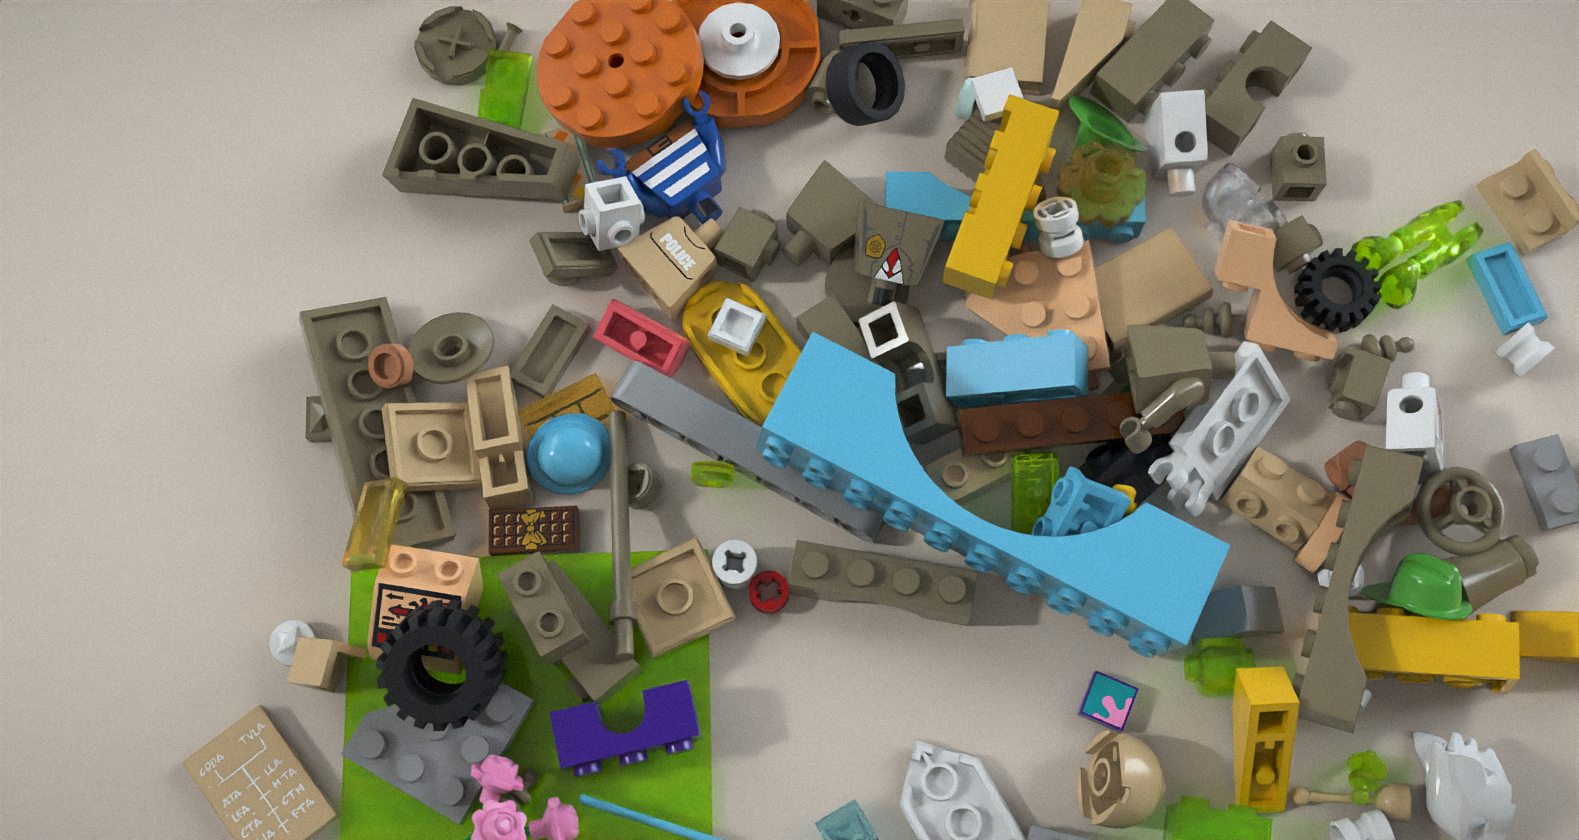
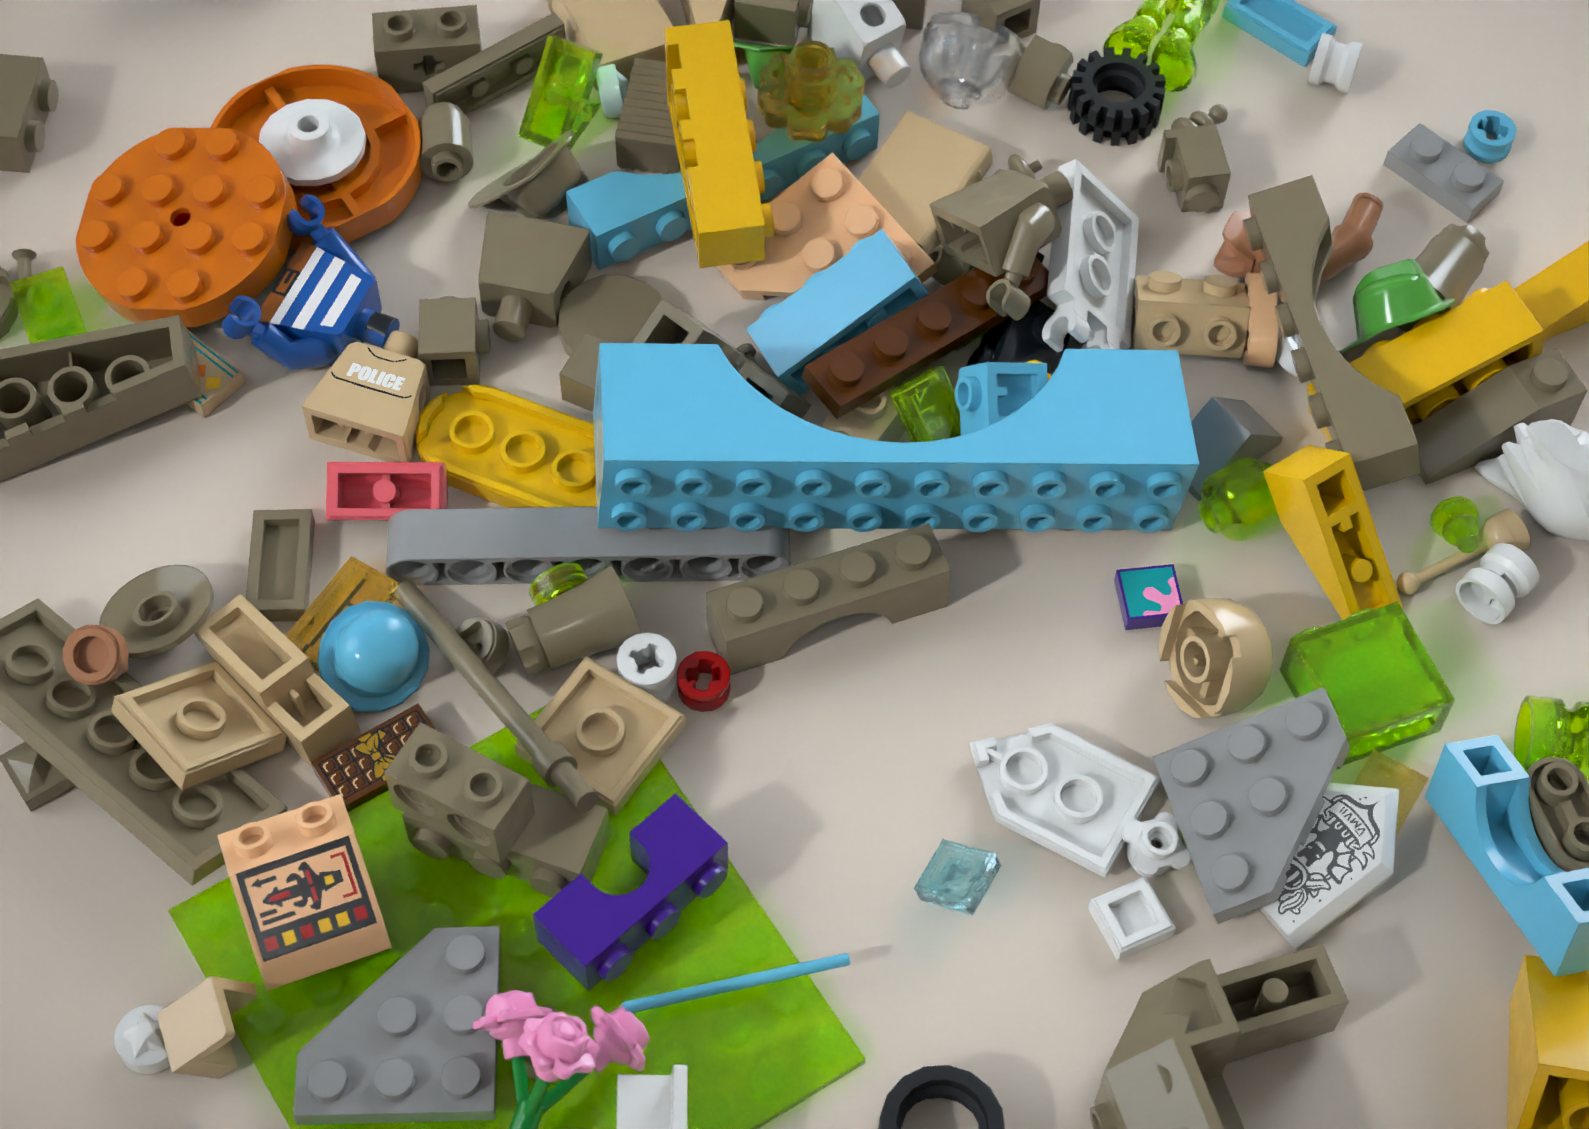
camera: 35 degrees left, 15 degrees down
clear yellow tile [342,477,408,572] -> none
black tyre [376,599,508,731] -> none
dark tan tile [529,232,618,286] -> none
white brick [579,176,645,251] -> none
white tile [708,298,766,357] -> none
black tyre [825,41,905,126] -> none
dark tan torso [854,201,944,306] -> none
white tile [970,67,1024,122] -> none
white wheel [1033,197,1084,258] -> none
light nougat arch [1214,220,1339,362] -> none
white torso [1386,372,1445,485] -> none
dark tan piece [1416,467,1506,556] -> none
none -> dark tan piece [468,129,589,219]
none -> dark tan plant [505,565,641,676]
none -> clear neon green slope [518,35,603,150]
none -> dark tan slope [1412,348,1588,485]

